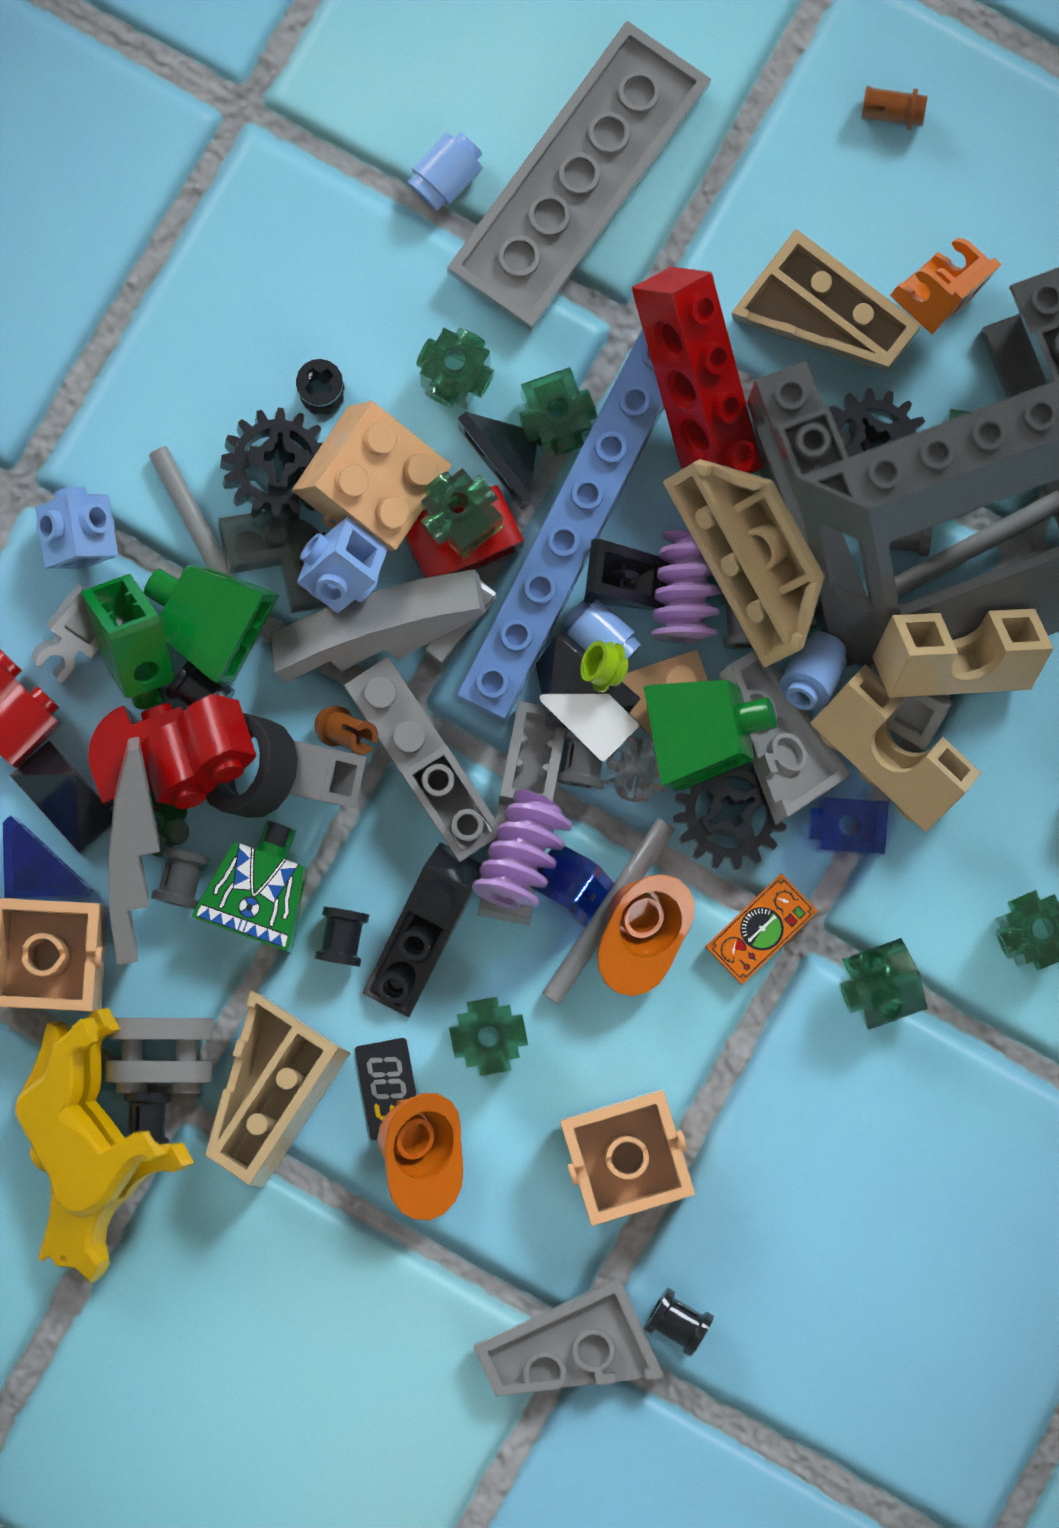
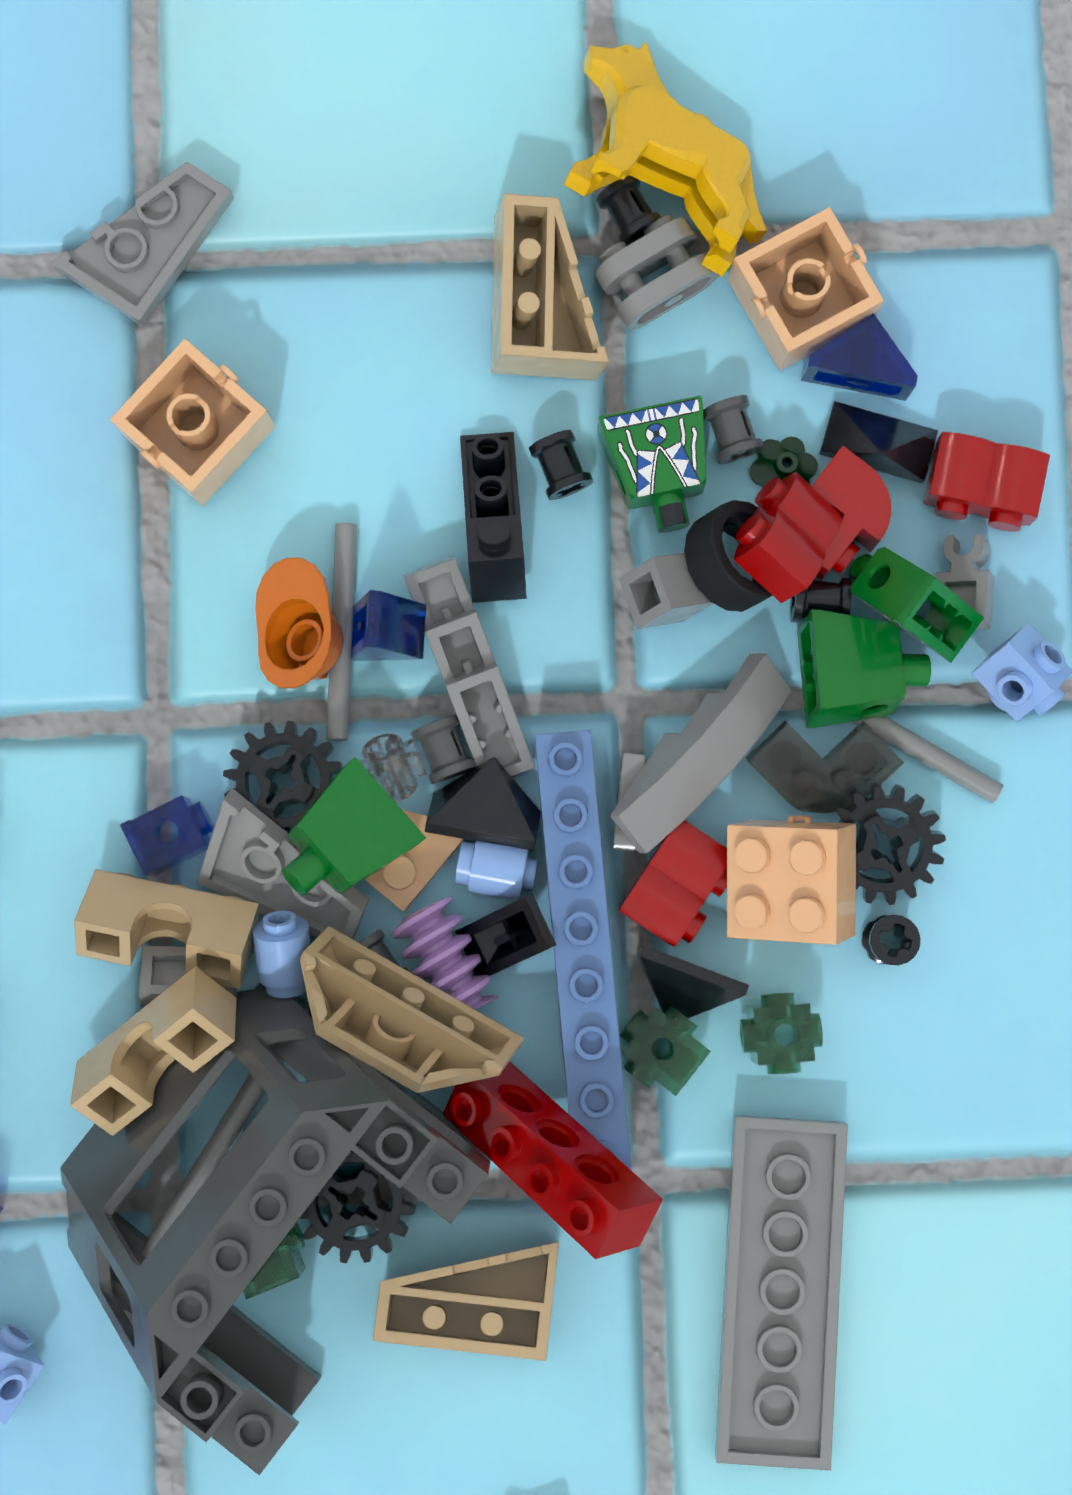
camera: 150 degrees right, 0 degrees up
light grey slope [109,737,160,965] -> none
light blue brick [297,516,388,613] -> none
dark orange pin [314,705,378,755] -> none
light grey slope [344,657,500,862] -> none
black sticker [355,1038,416,1140] -> none
orange piece [377,1093,464,1220] -> none
light blue brick [407,133,483,211] -> none
clear green brick [420,468,504,560] -> none
clear green brick [449,997,528,1076] -> none
lavender piece [472,789,573,909] -> none
white sticker [539,694,639,761] -> none
lime plate [580,641,629,692] -> none
black bush [644,1288,714,1356] -> none
tile [705,873,818,985] -> none
clear green brick [839,938,928,1030] -> none
orange hinge [889,238,1002,334] -> none

